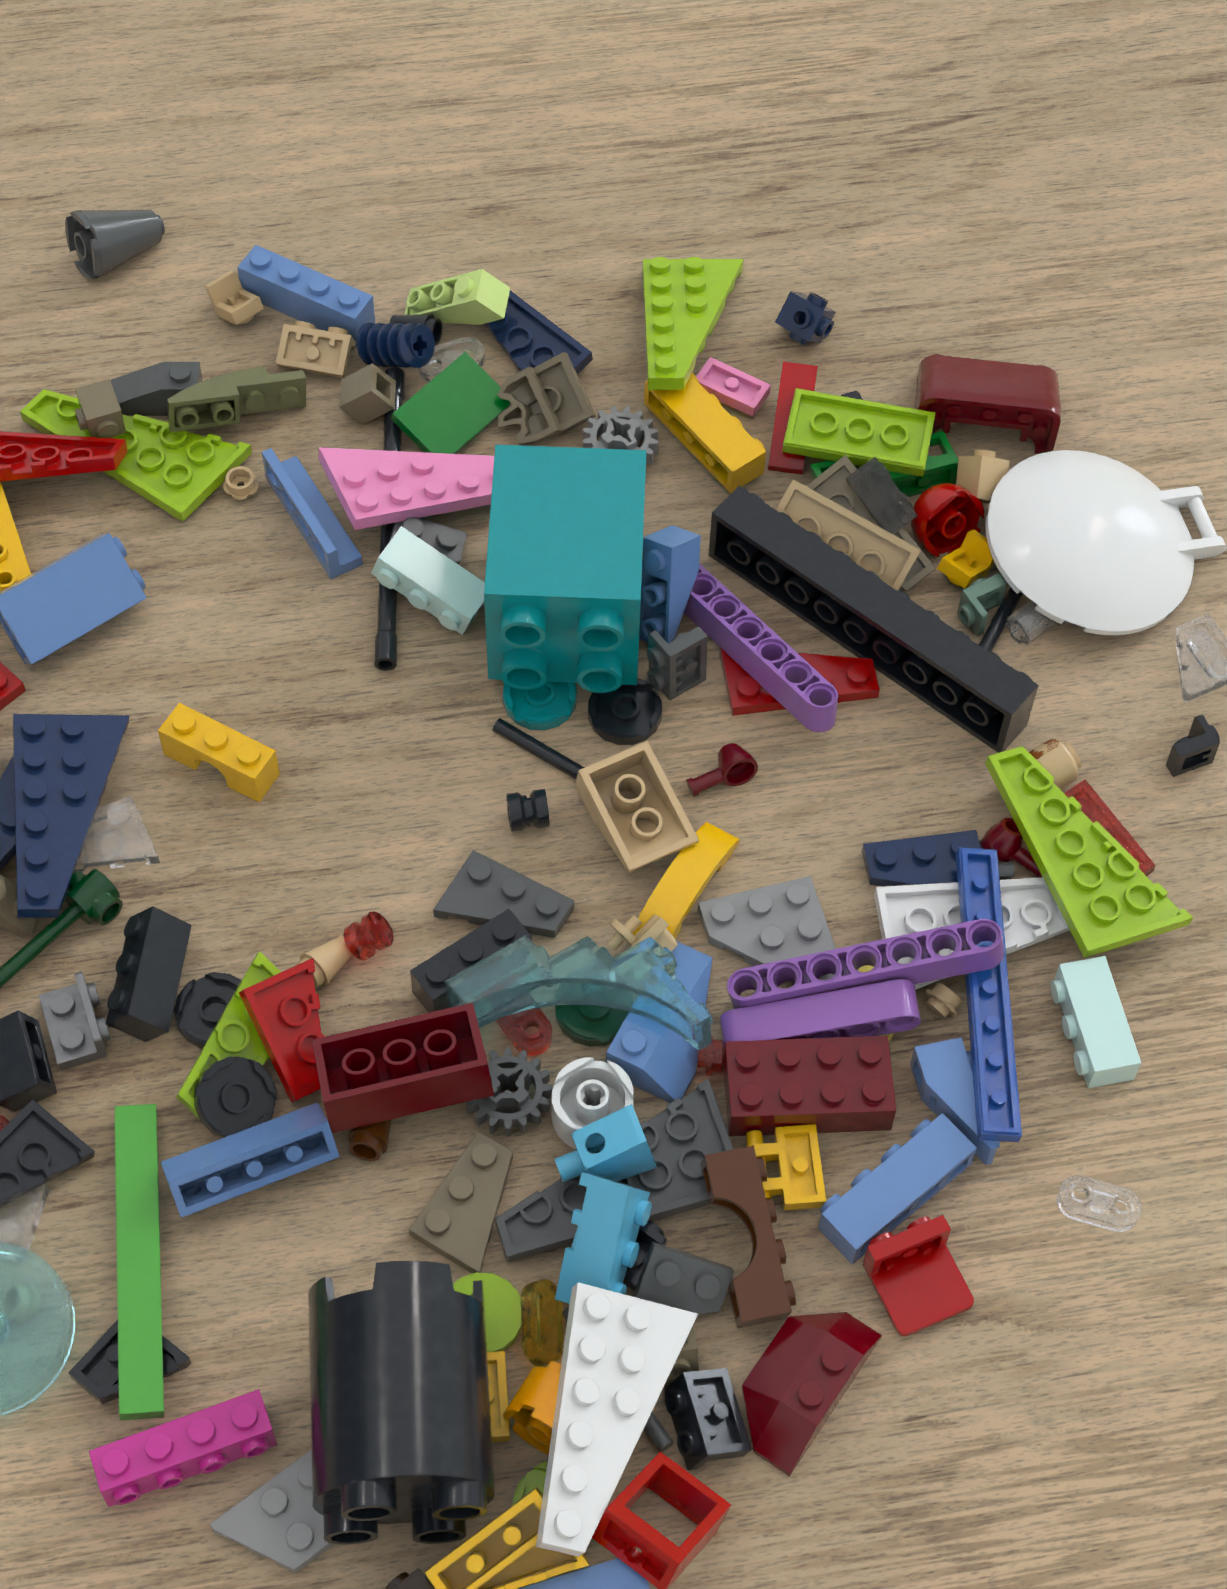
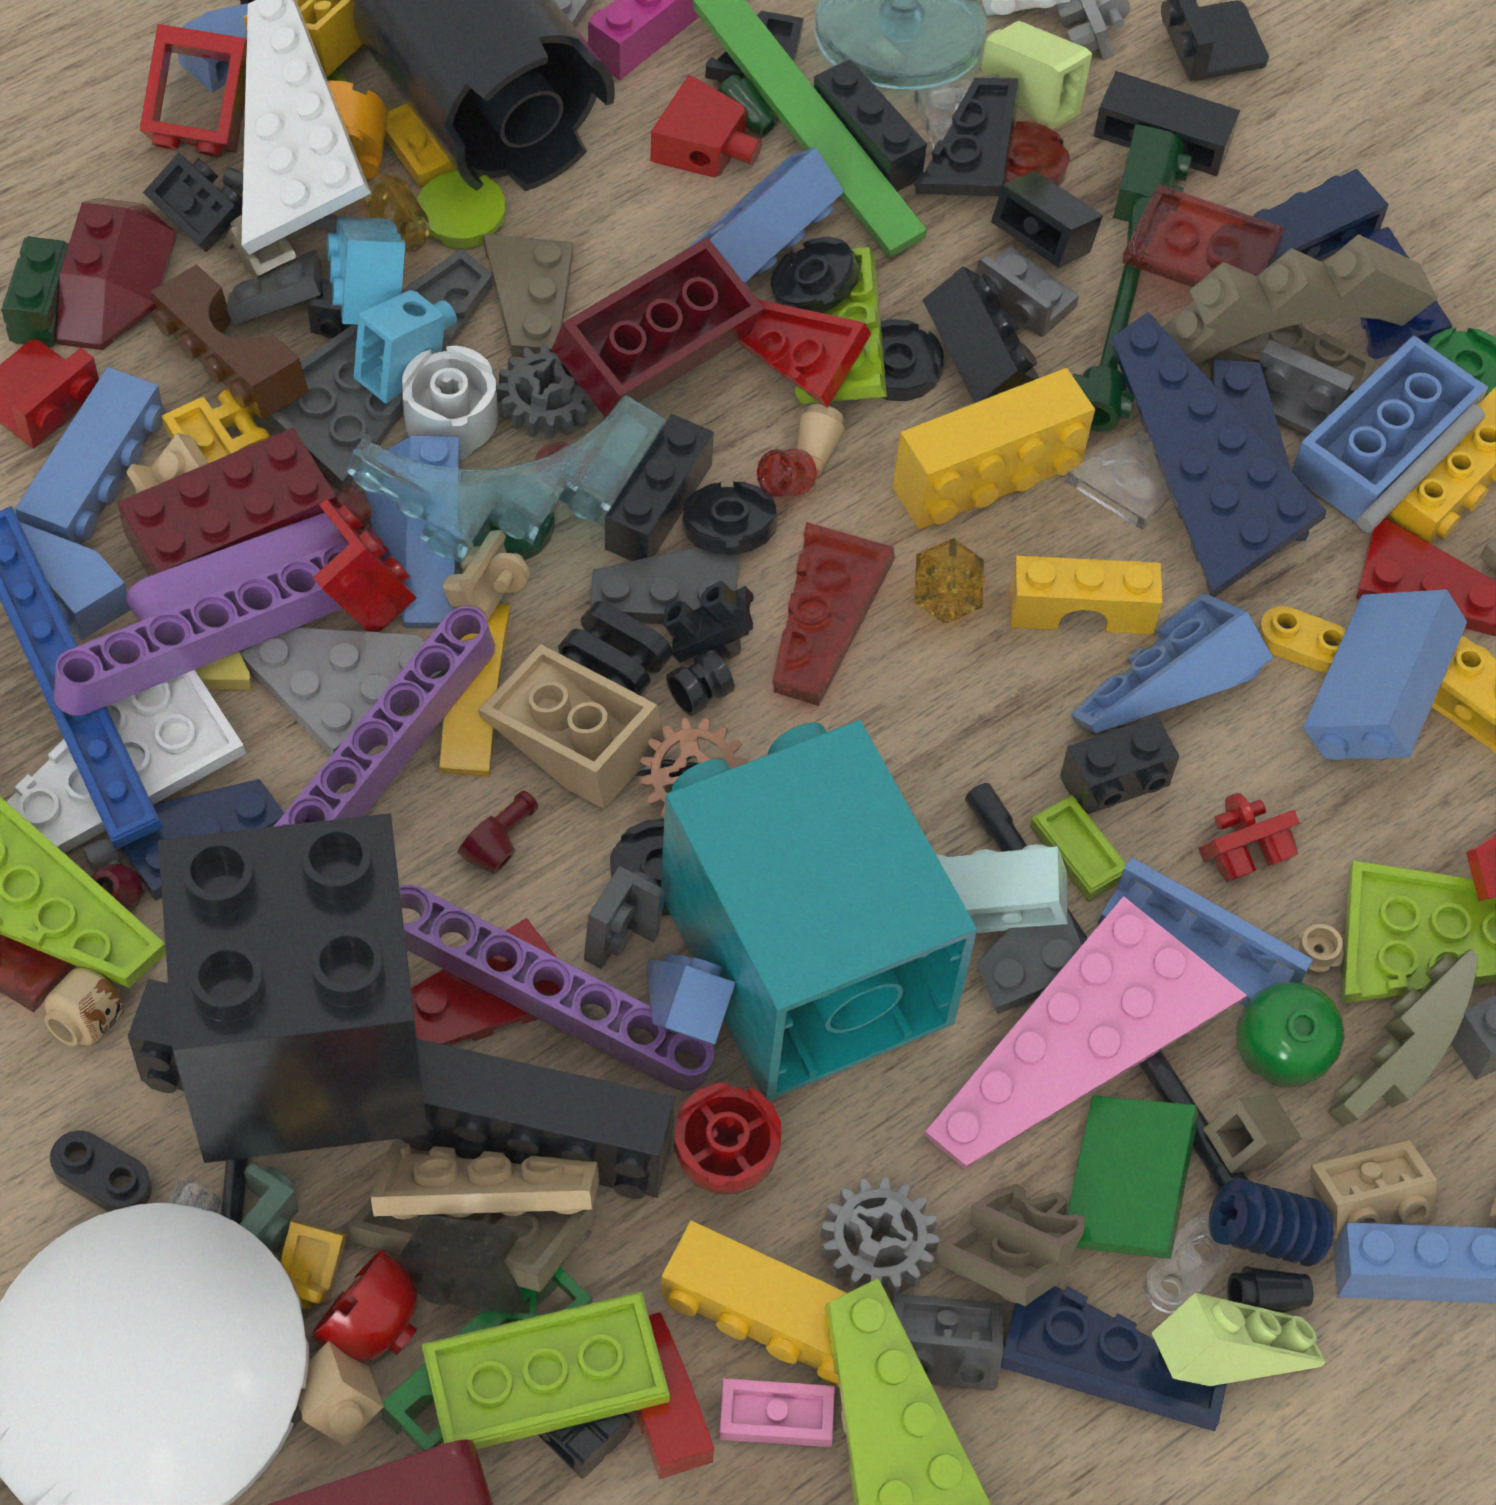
camera: 150 degrees right, 0 degrees up
none -> dark green brick [1,236,69,348]
none -> black plate [50,1130,152,1212]
none -> tan bracket [126,433,208,494]
none -> black brick [158,813,428,1163]
none -> medium lavender beam [273,606,495,827]
none -> red bracket [313,498,417,632]
none -> black brick [558,601,673,696]
none -> nougat gear [640,717,748,817]
none -> red torso [650,75,762,177]
none -> black hips [664,581,754,663]
none -> red cylinder [674,1082,781,1194]
none -> black tile [682,481,778,555]
none -> dark green cone [717,74,778,139]
none -> clear red wing [772,522,895,706]
none -> black brick [813,59,927,192]
none -> yellow brick [892,368,1095,529]
none -> flat silver bracket [892,1293,1003,1390]
none -> clear yellow brick [914,538,985,624]
none -> lime tile [1029,795,1127,901]
none -> black brick [1060,716,1179,814]
none -> medium blue wedge [1071,593,1273,734]
none -> red hips [1198,793,1300,882]
none -> green cylinder [1236,982,1345,1087]
none -> yellow plate [1258,606,1347,674]

